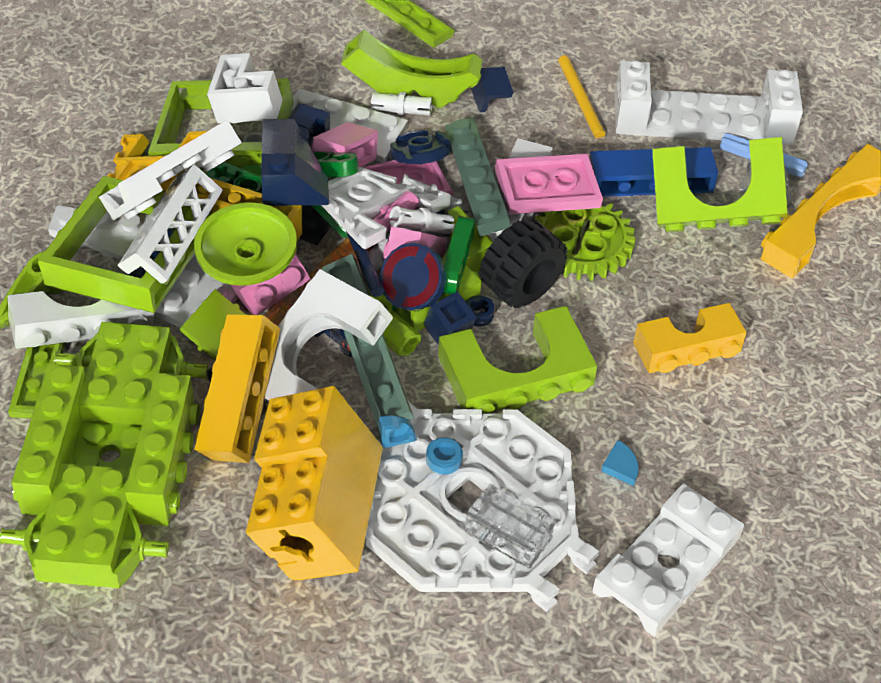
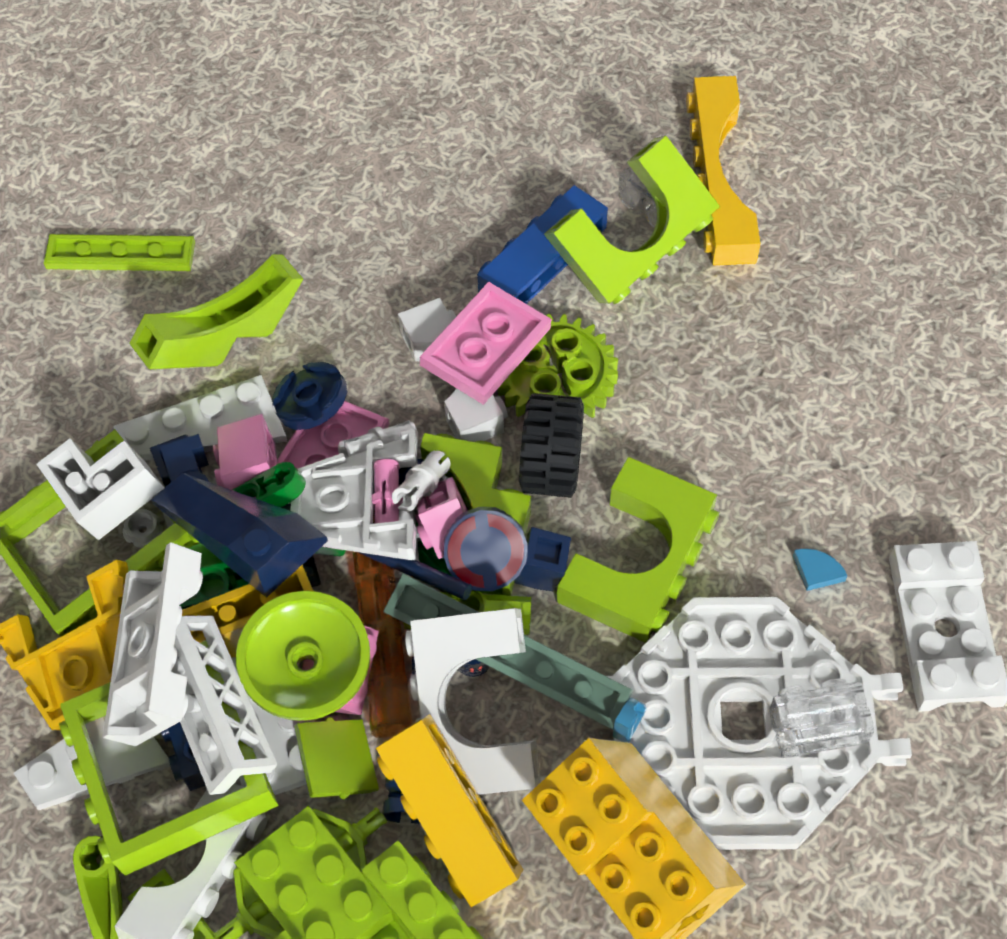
camera: 40 degrees left, 10 degrees up
white pin [371,92,432,116] -> none
dark azure tile [426,437,463,475] -> none
green beam [443,216,476,295] -> none
sand green plate [445,118,511,236] -> none
dark blue bush [466,296,494,327] -> none
dark blue panel [471,67,514,113] -> none
yellow bar [558,55,606,138] -> none
white plate [615,61,803,145] -> none
yellow arch [633,303,747,373] -> none
light blue axle [720,133,808,178] -> none

